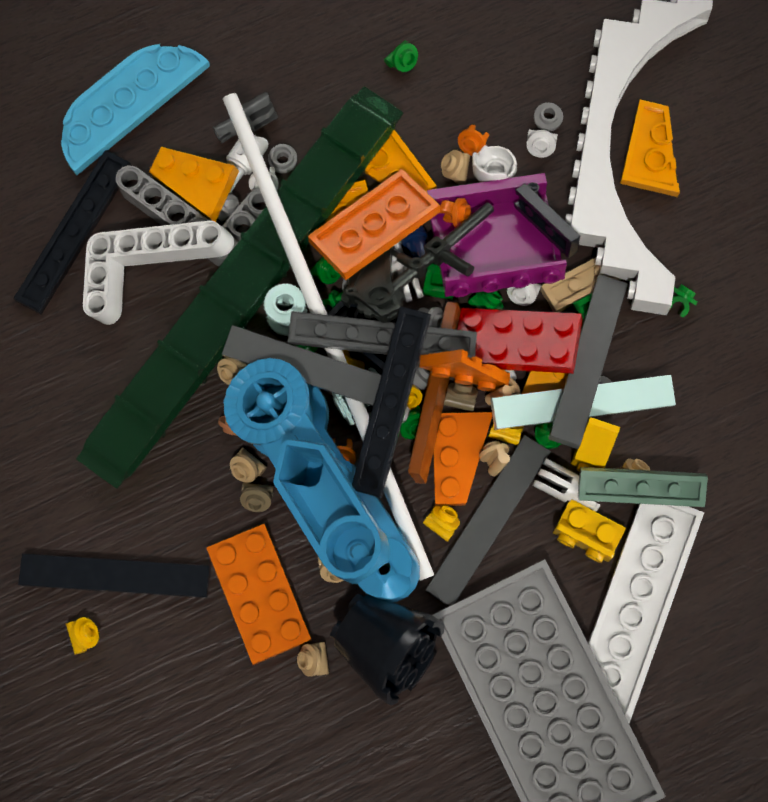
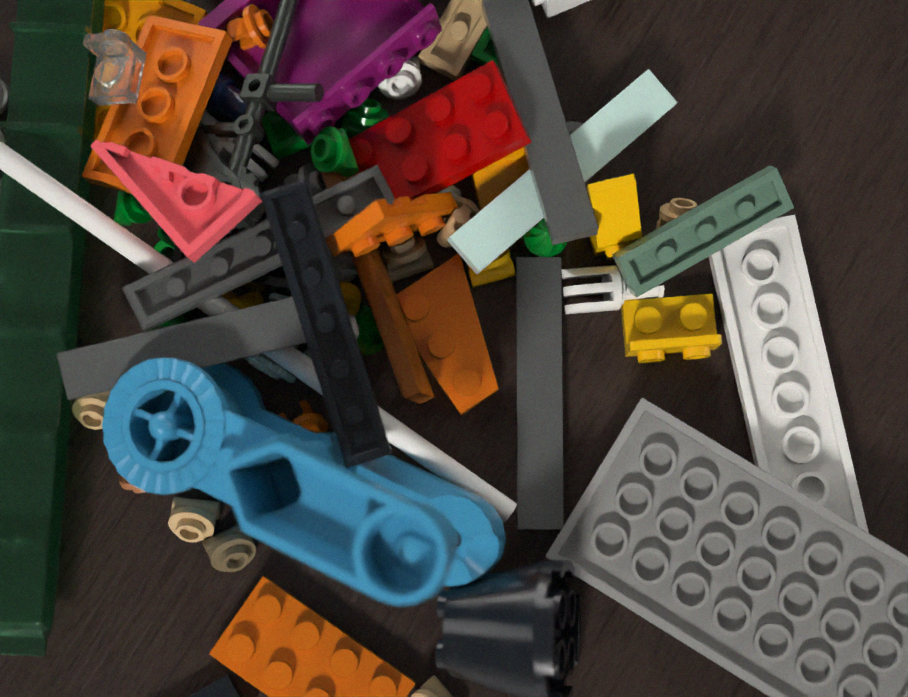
camera: 30 degrees left, 5 degrees up
light aqua hose [263,283,308,336] -> none
yellow plate [423,505,460,542] -> none
tan plate [479,441,510,477] -> none
none -> clear bracket [83,29,147,106]
none -> coral wing [90,140,262,263]
none -> green plate [311,127,359,177]

